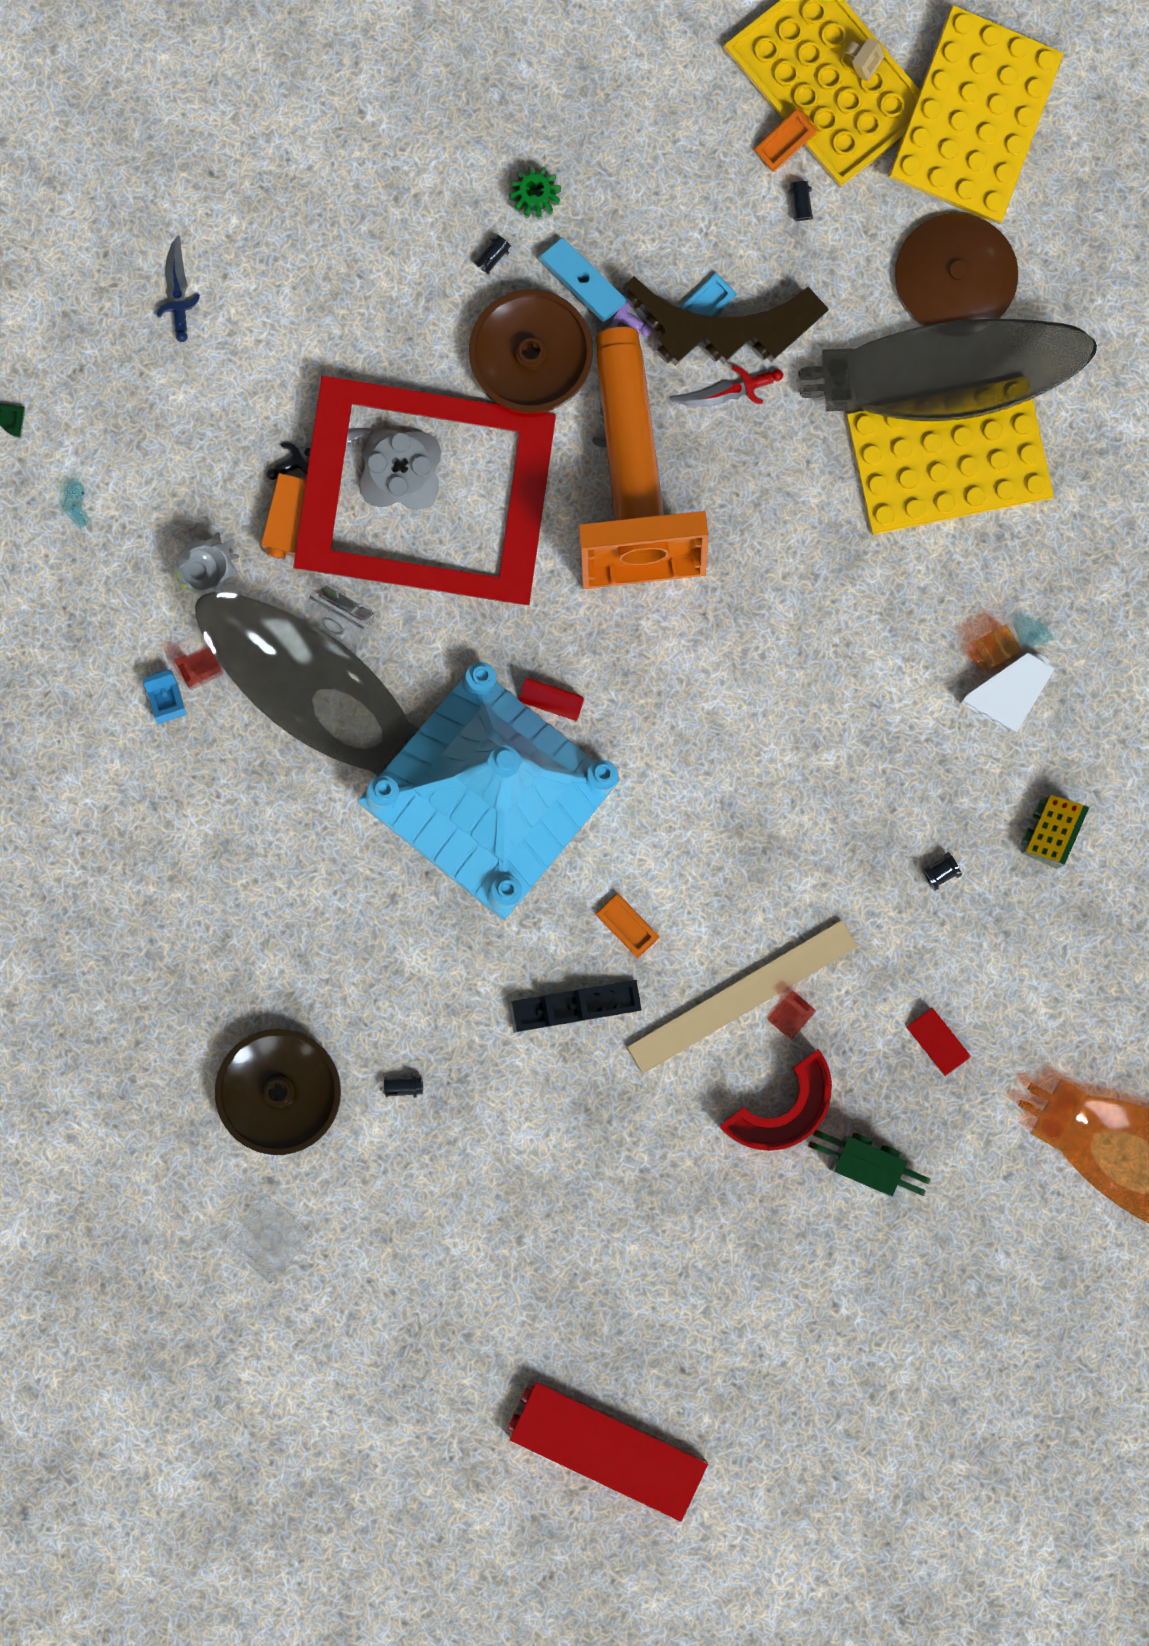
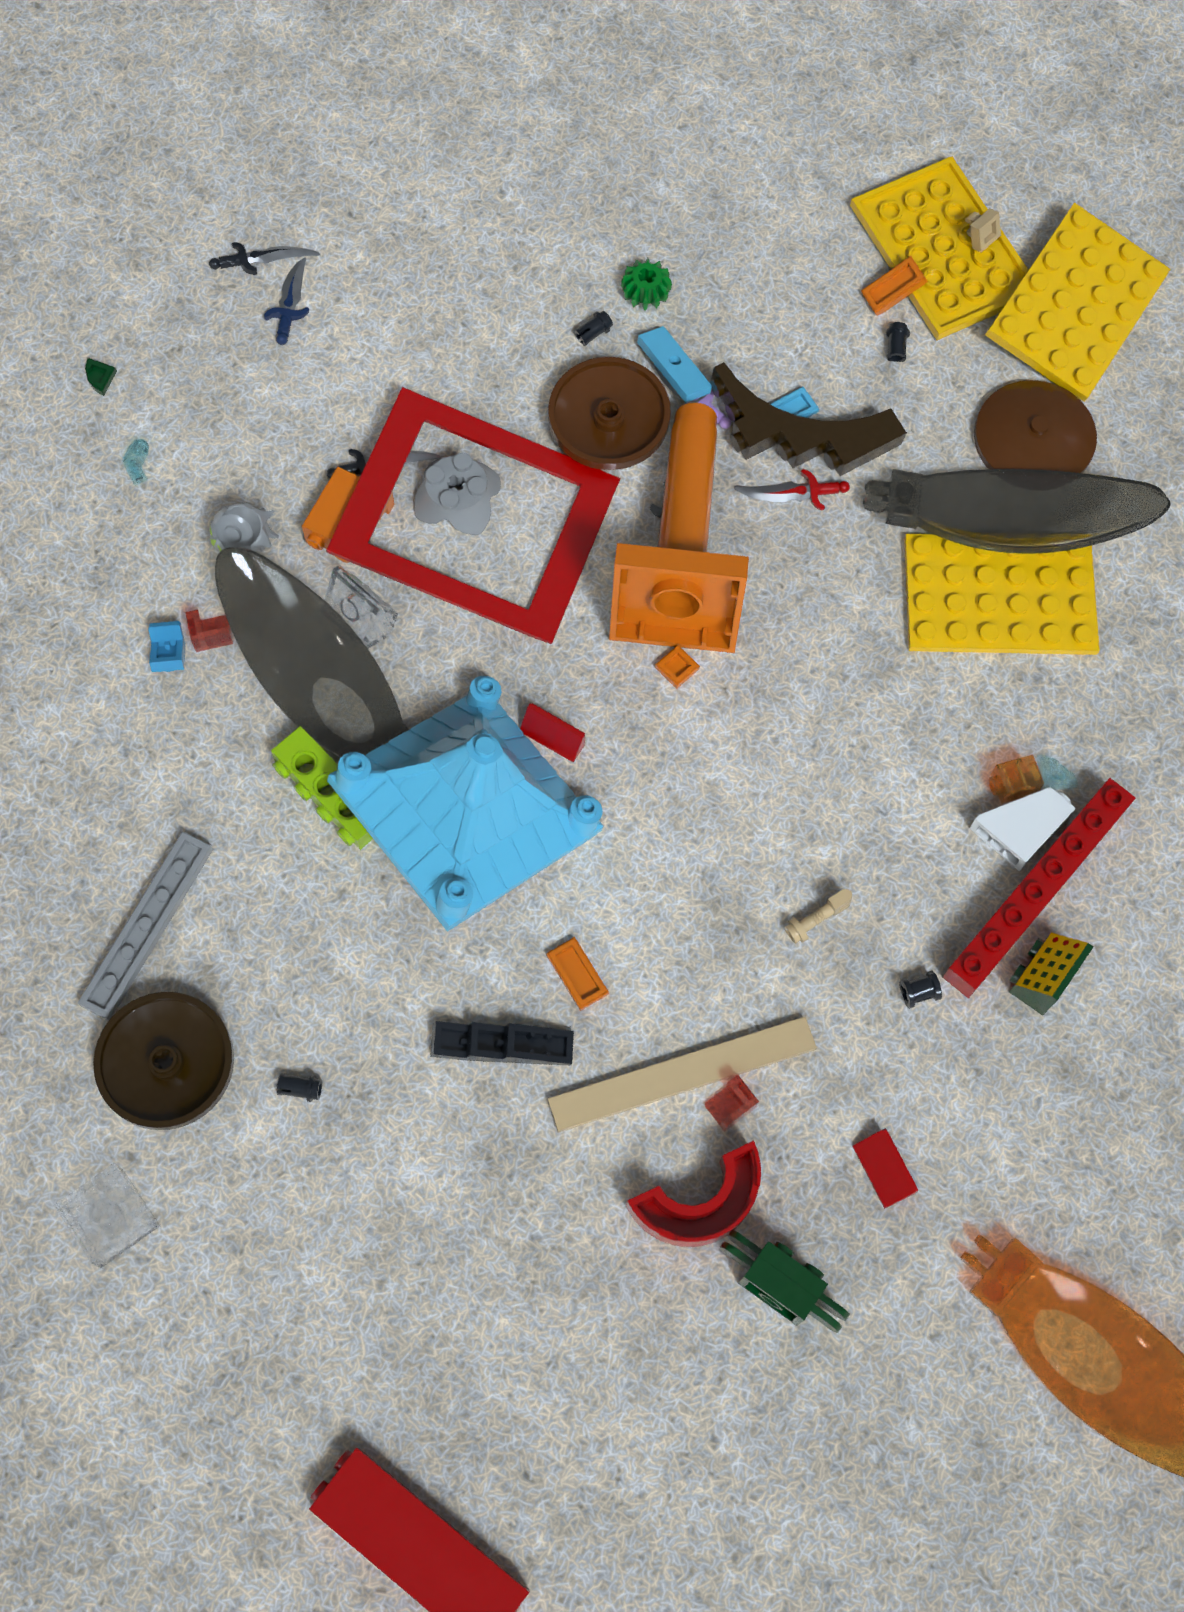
camera: 15 degrees right, 15 degrees down
none -> light grey plate [78,831,213,1021]
none -> piece [209,242,321,275]
none -> lime brick [271,726,373,850]
none -> orange tile [655,645,700,689]
none -> tan hinge [784,889,852,944]
none -> red brick [942,778,1136,999]

